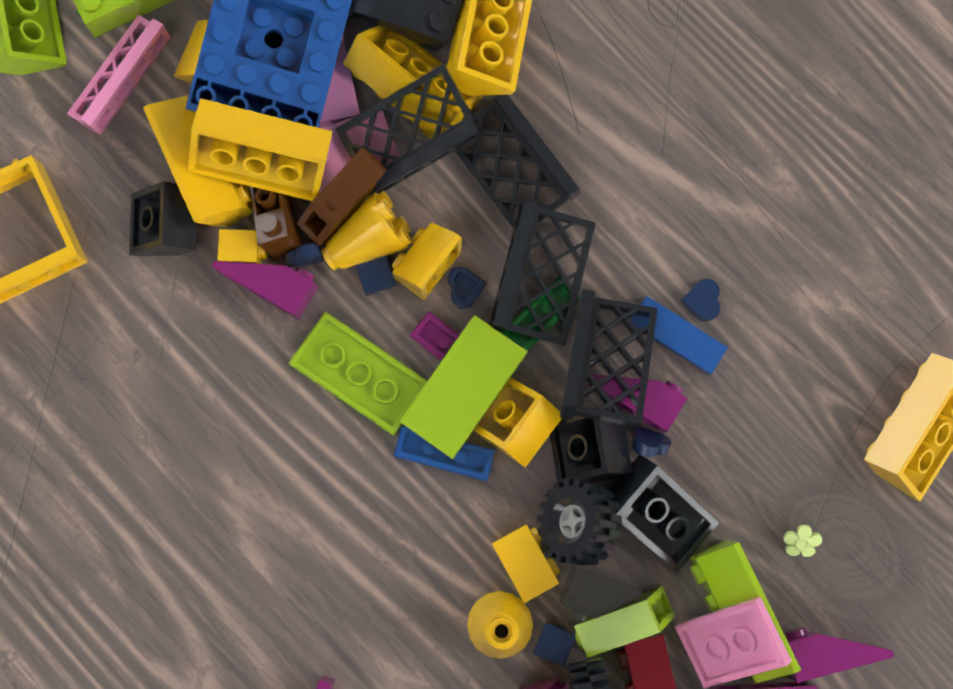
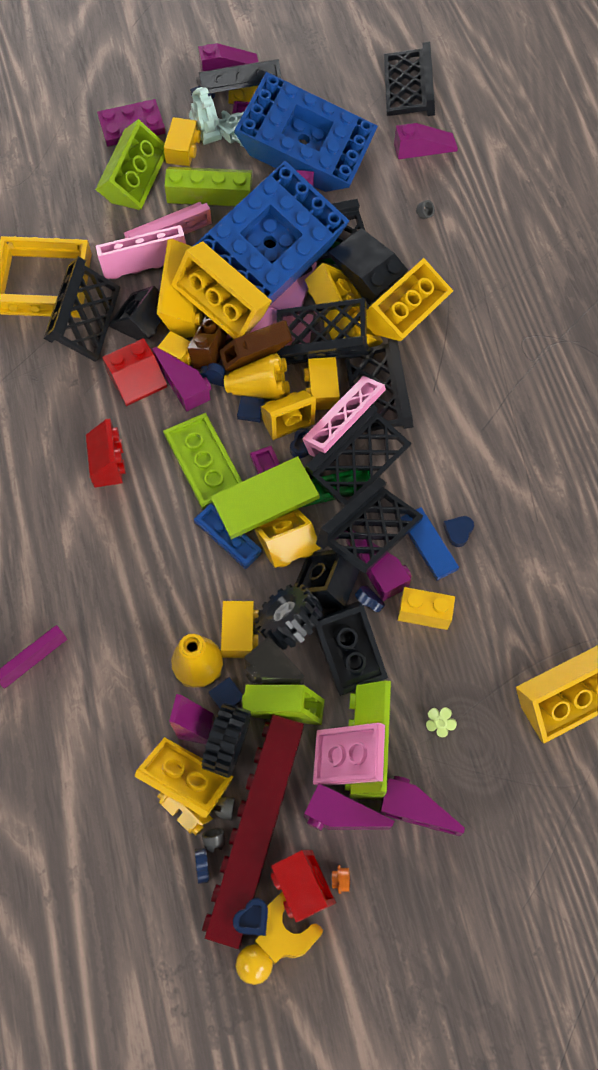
camera: 30 degrees right, 15 degrees down
none -> black fence [43,256,121,362]
none -> red slope [86,419,126,488]
none -> bright pink brick [96,225,186,279]
none -> red slope [102,338,167,406]
none -> bright pink fence [302,376,386,457]
none -> yellow brick [304,357,340,410]
none -> yellow brick [397,587,455,630]

